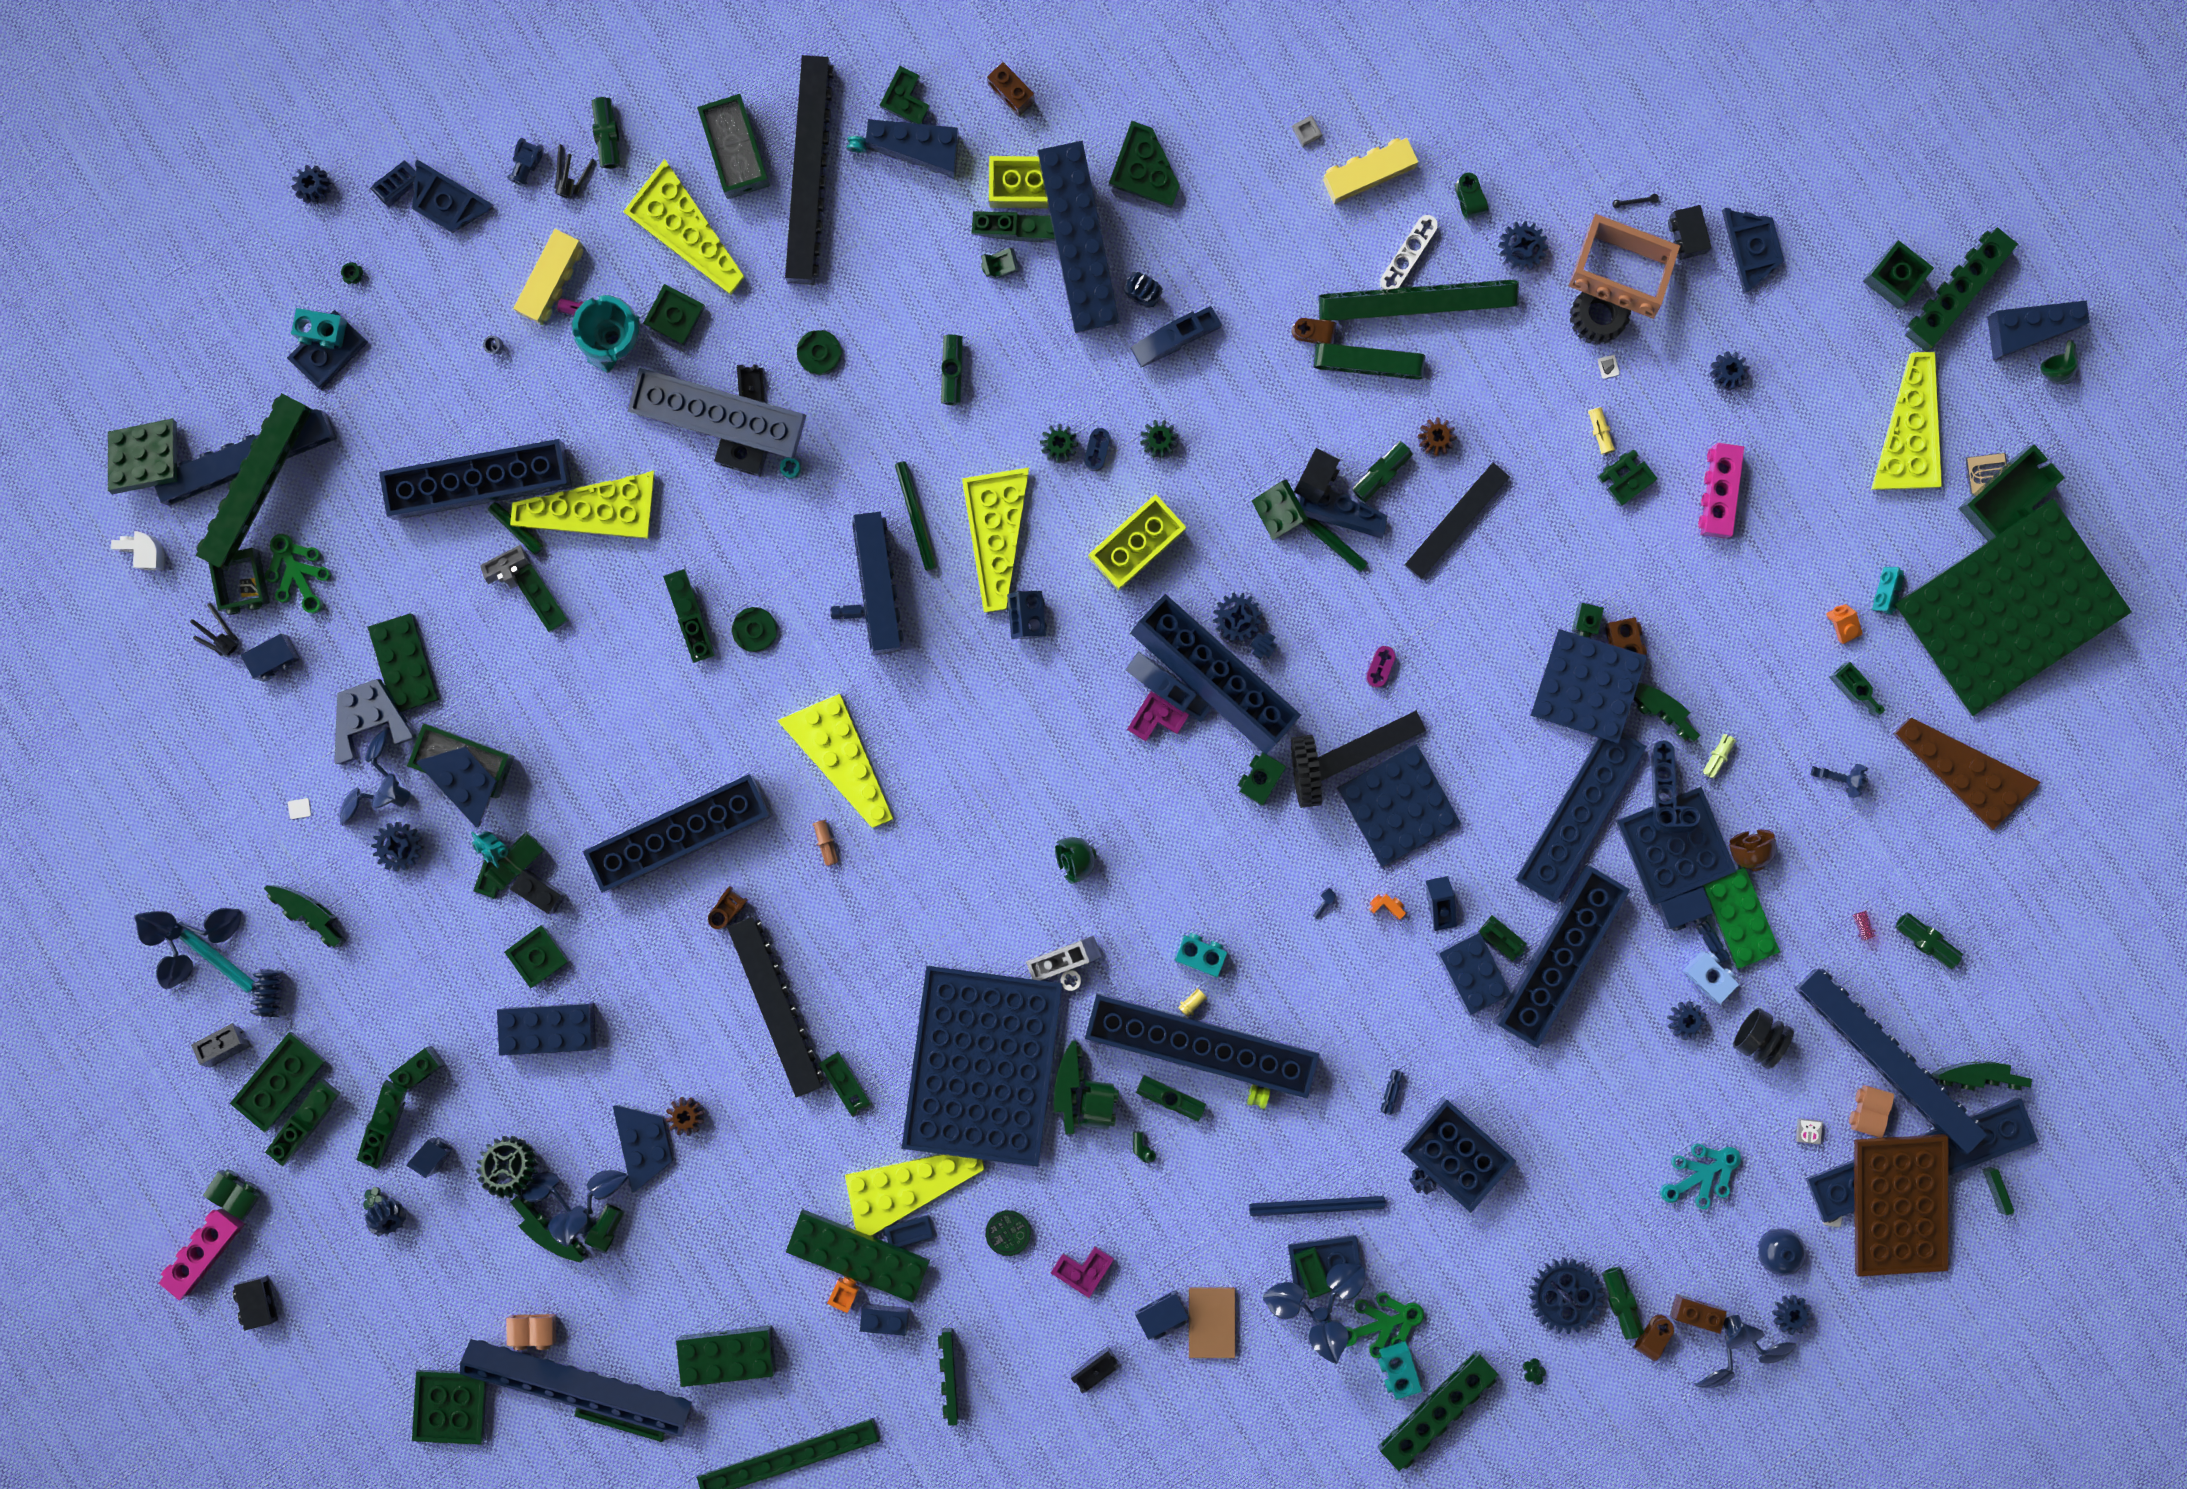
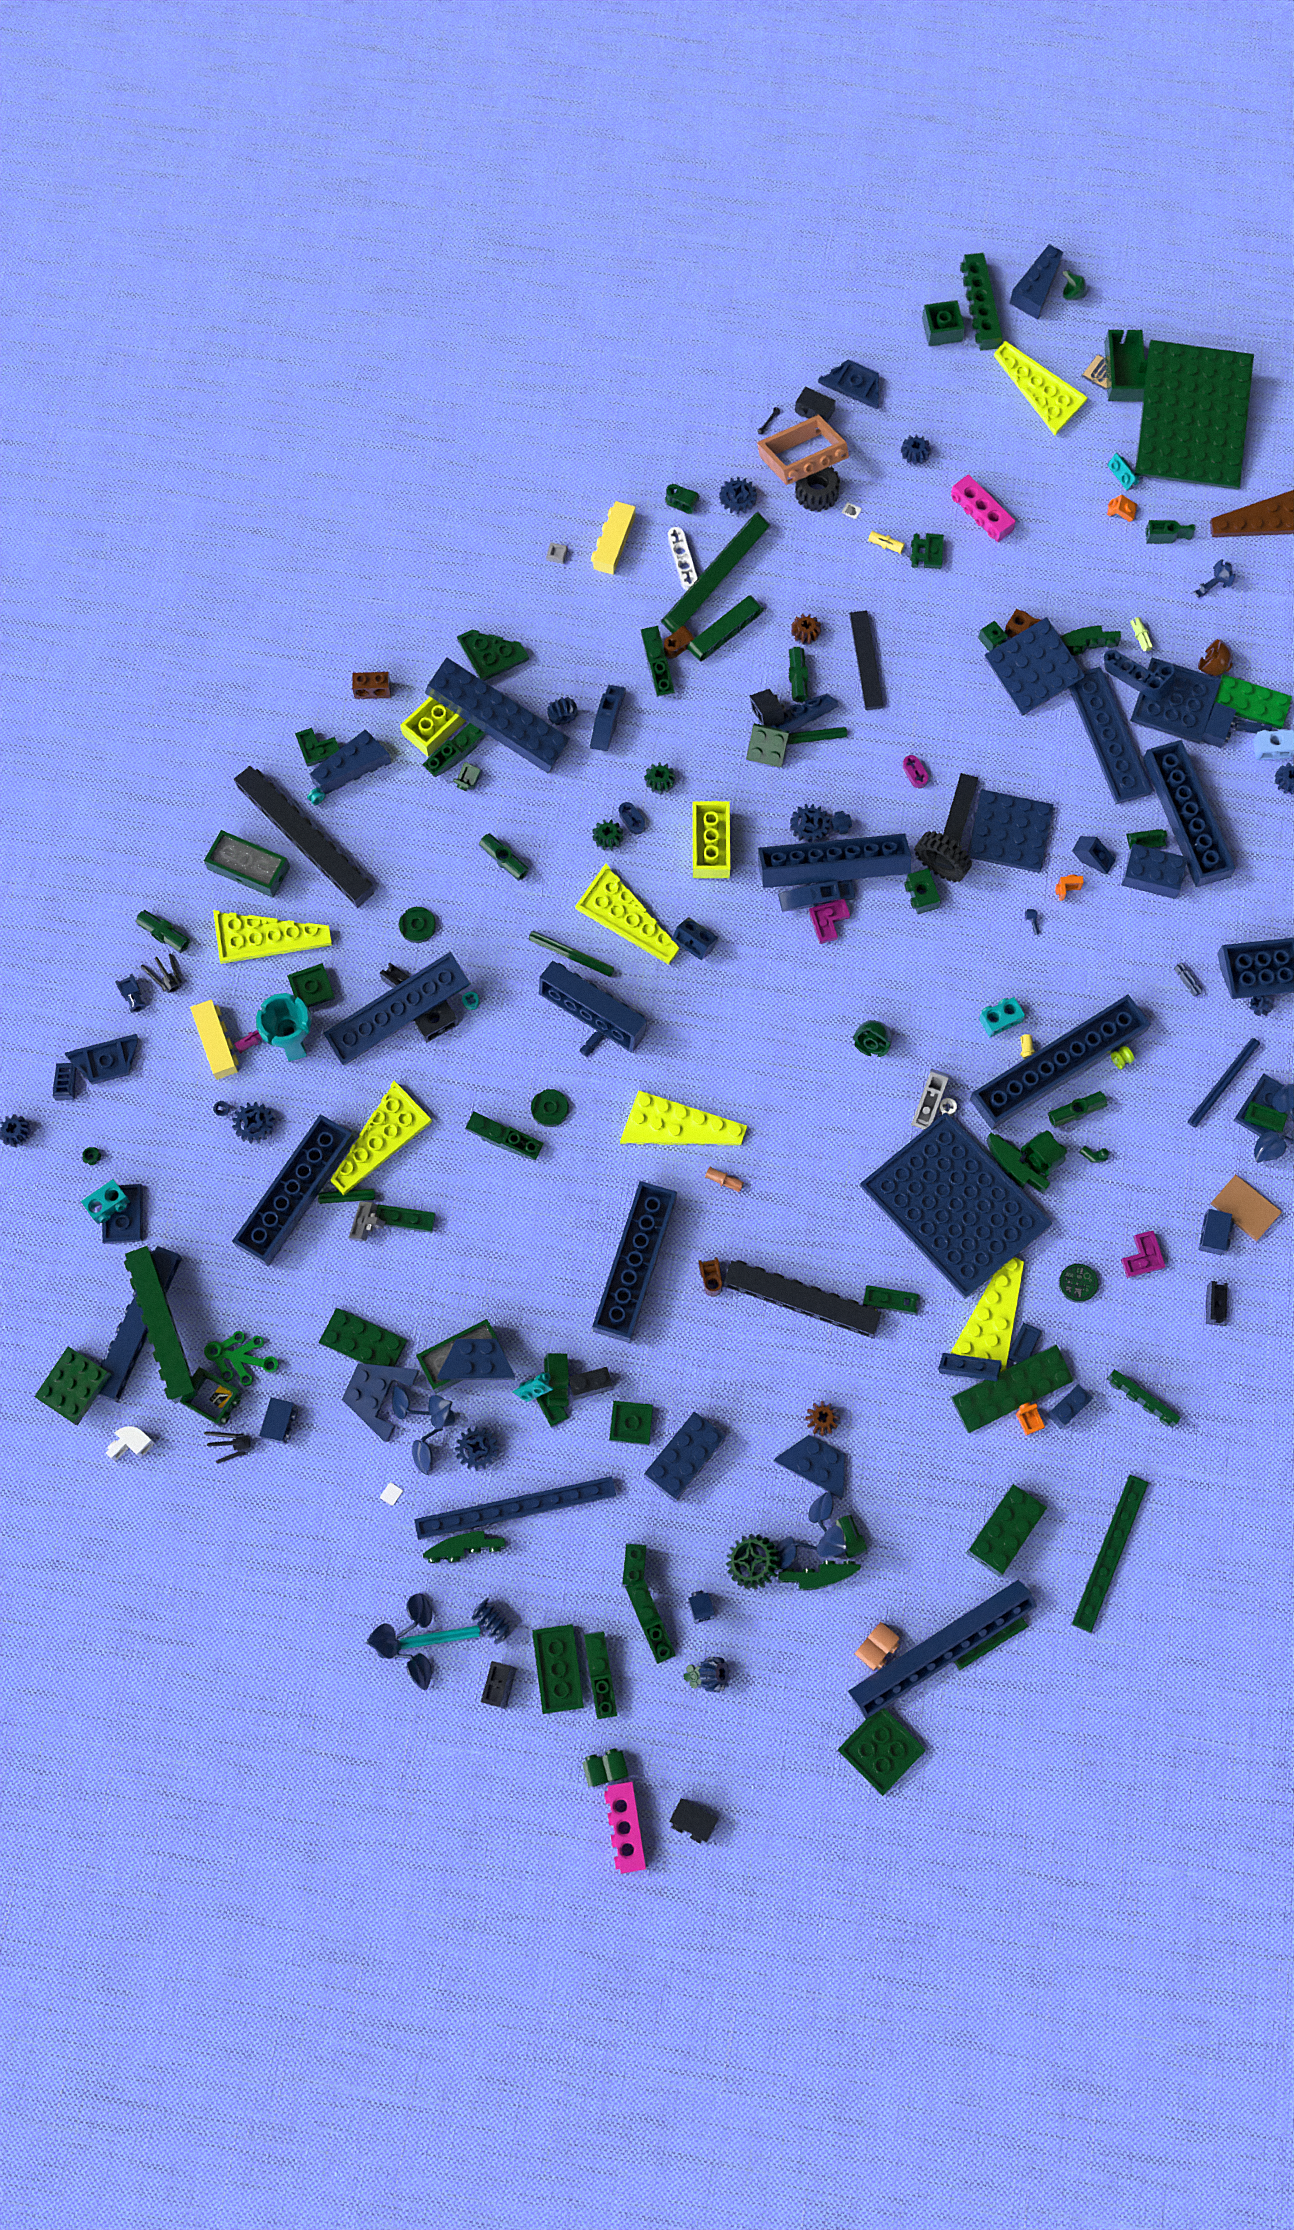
camera: 45 degrees left, 15 degrees down
none -> dark blue gear [232,1102,275,1144]
none -> dark blue plate [414,1476,617,1540]
none -> dark green slope [640,626,675,697]
none -> dark blue plate [938,1353,1002,1381]

